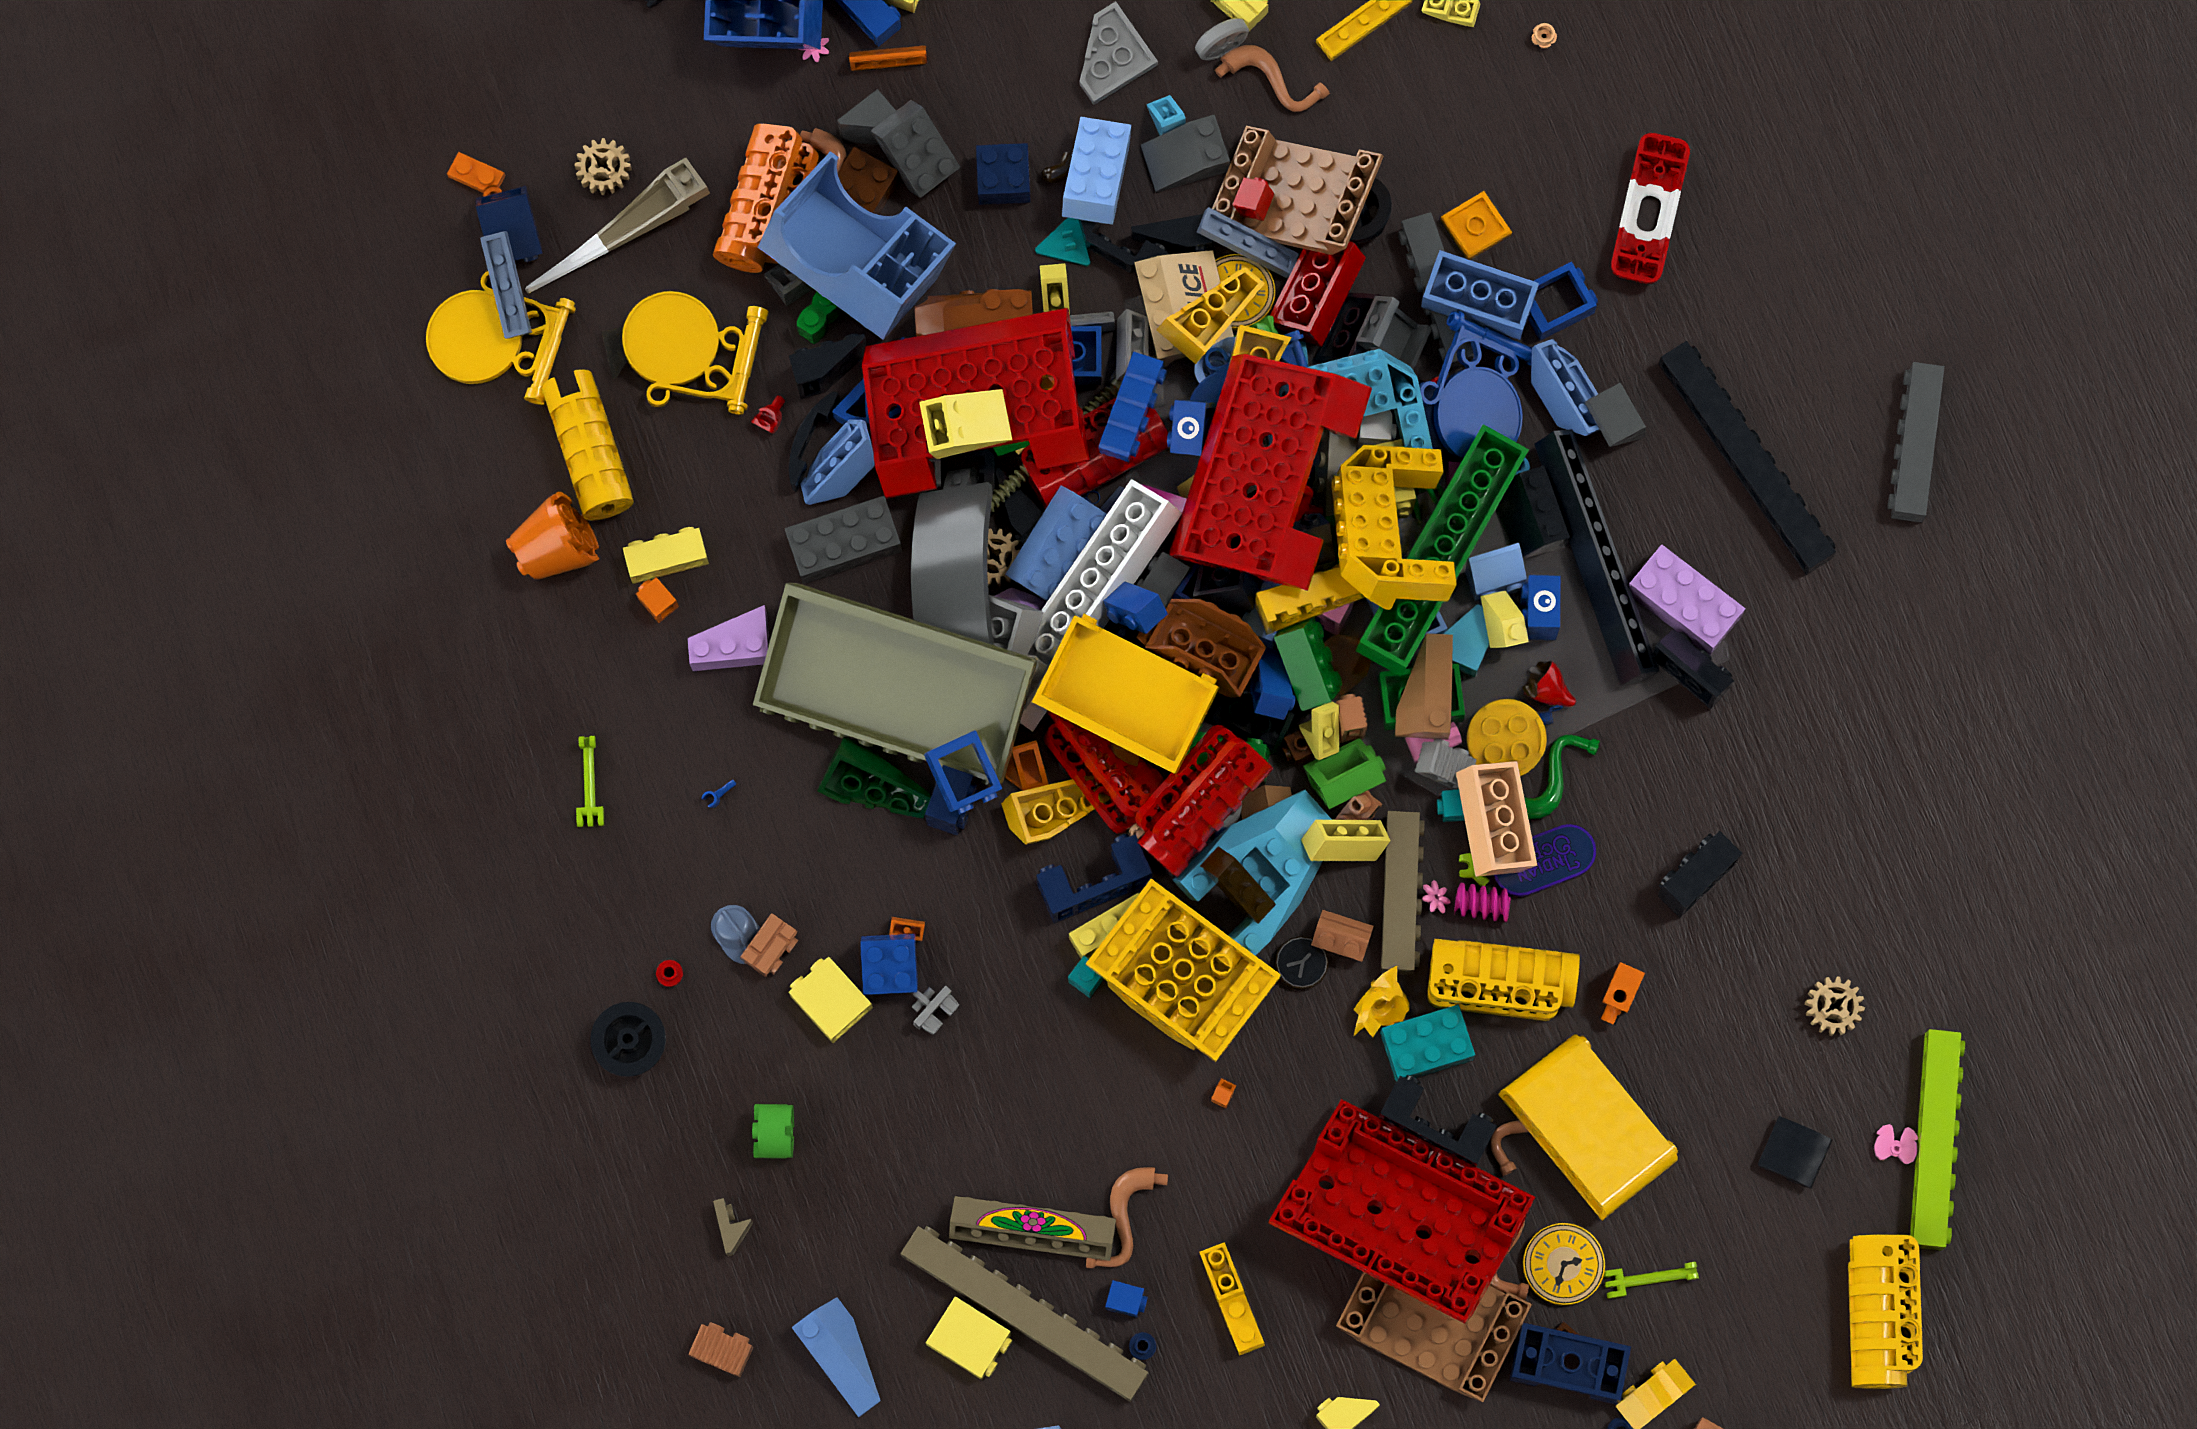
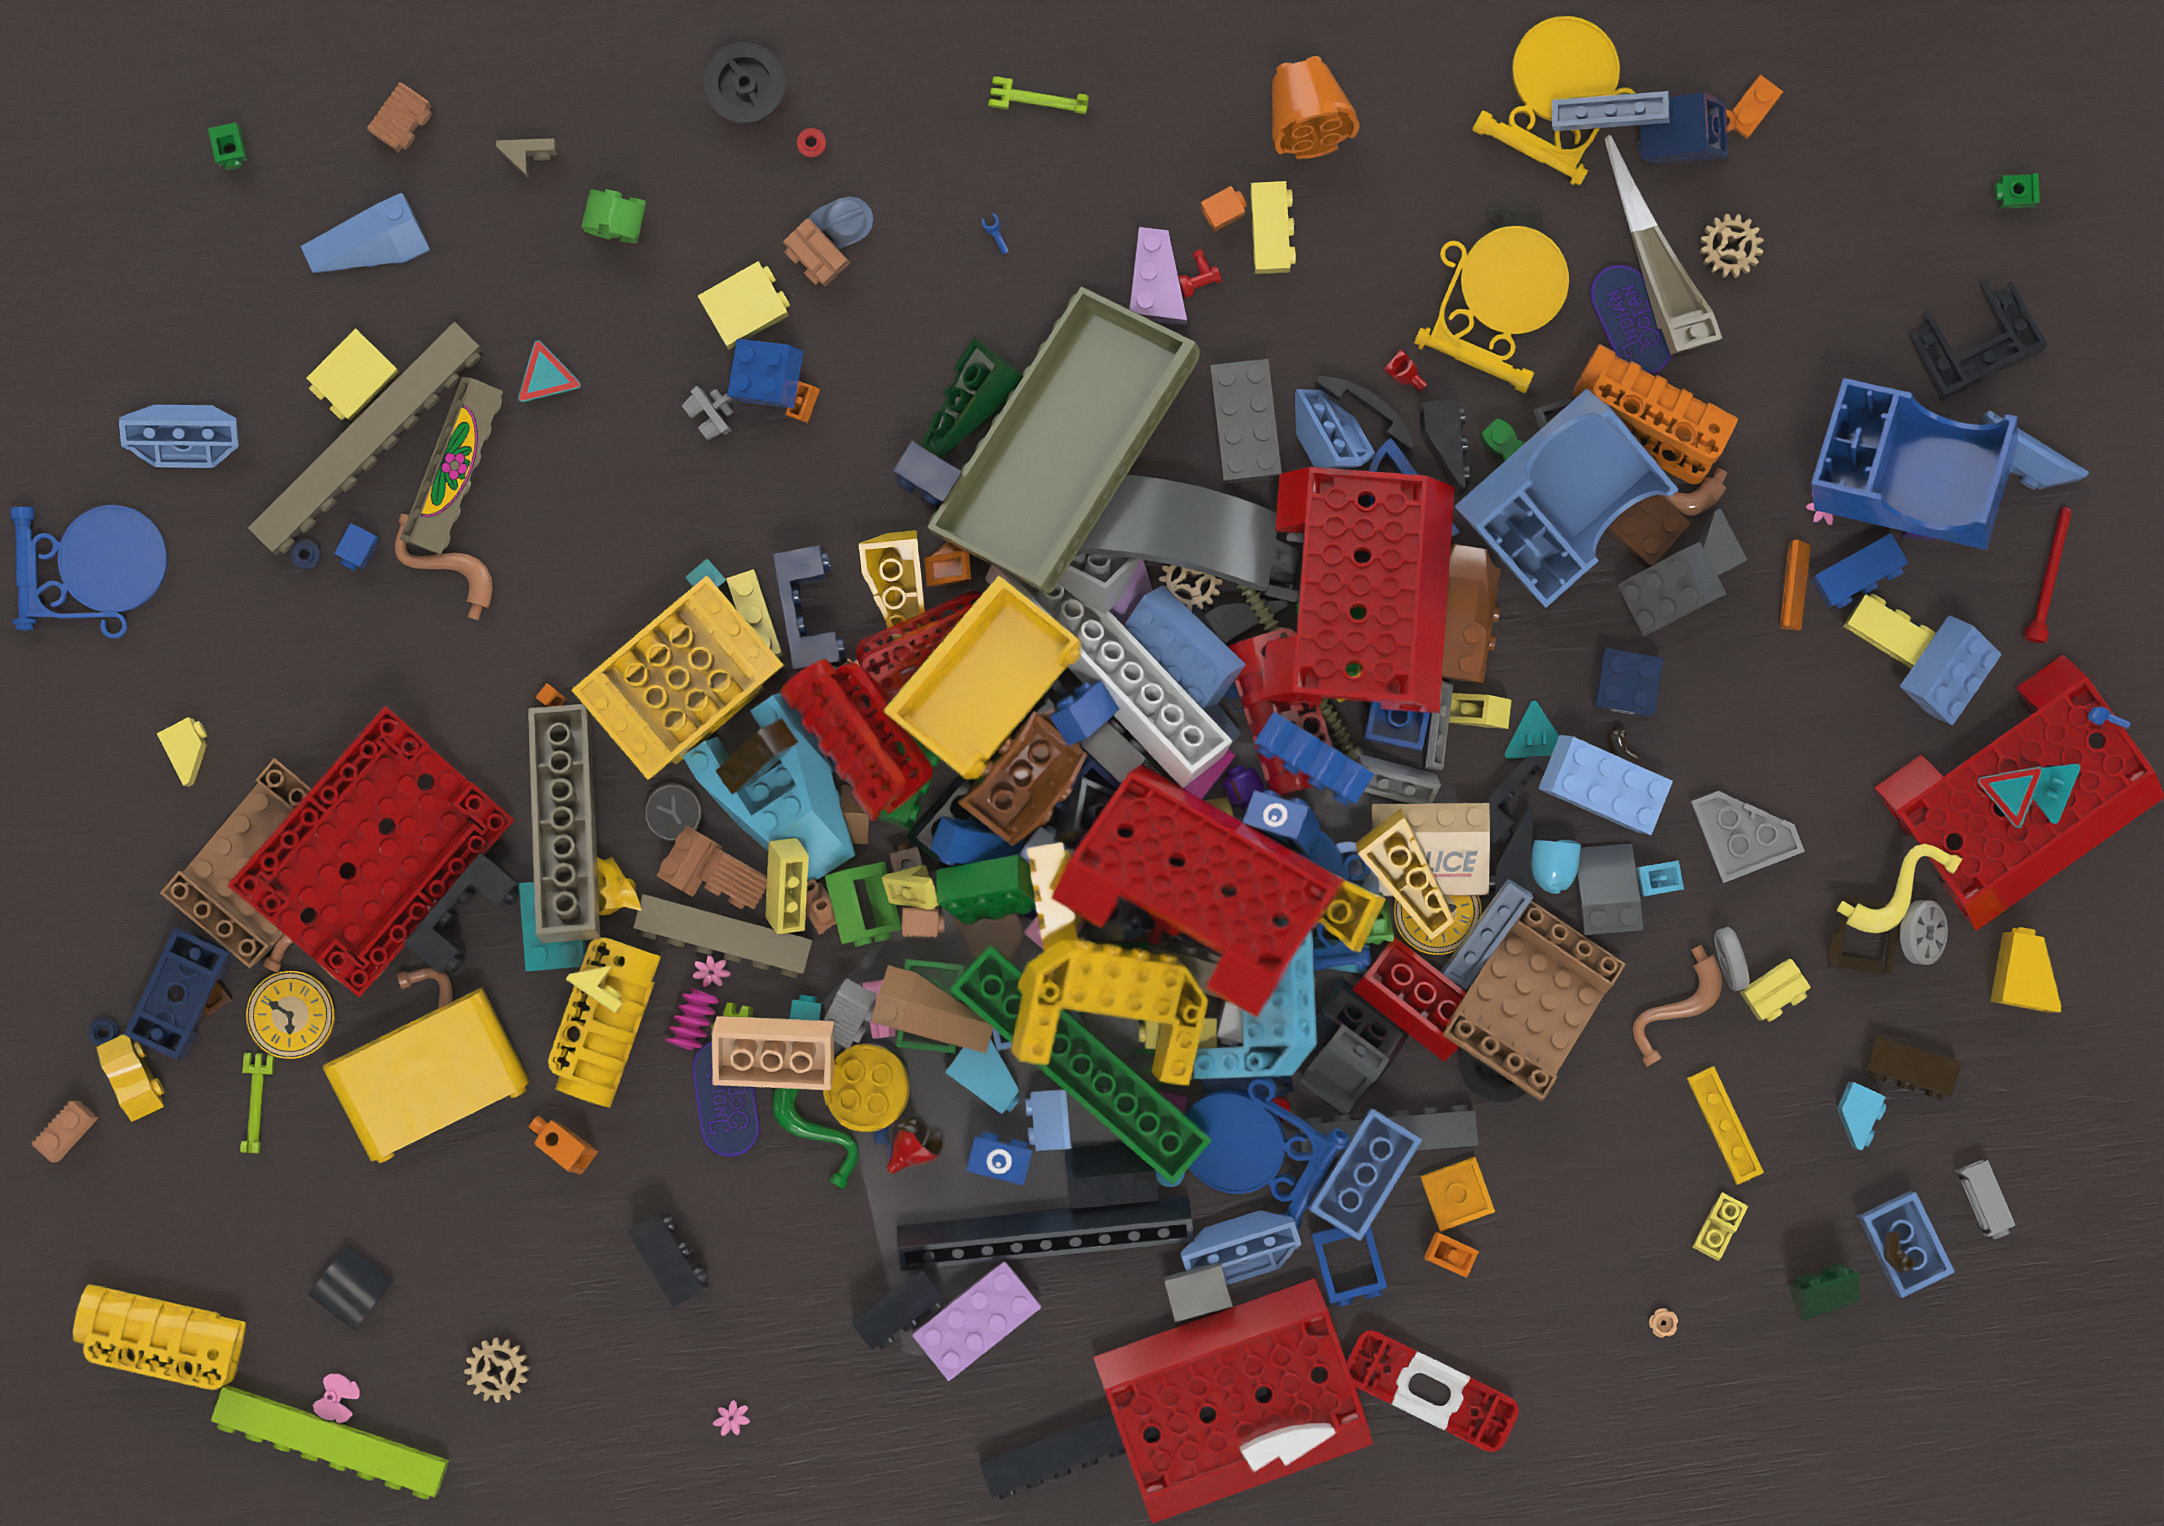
camera: 95 degrees right, 10 degrees up
yellow piece [542,370,634,520] -> none
light yellow slope [919,389,1013,459] -> none
blue window [924,730,1002,814] -> none
yellow slope [1199,1242,1265,1356] -> none
brick [1232,177,1274,221] -> none
light yellow slope [1480,591,1529,648] -> none
none -> piece [518,340,581,402]
none -> dark tan brick [528,704,600,943]
none -> light yellow slope [566,966,624,1013]
none -> nougat brick [699,848,767,910]
none -> bright pink plant [713,1400,750,1436]
none -> red slope [1093,1278,1373,1523]
none -> red piece [1178,249,1222,299]
none -> dark purple head [1222,764,1265,810]
none -> white slope [1239,1424,1335,1472]
none -> orange slope [1424,1232,1479,1278]
none -> medium azure piece [1531,840,1581,894]
none -> tile [1590,265,1671,375]

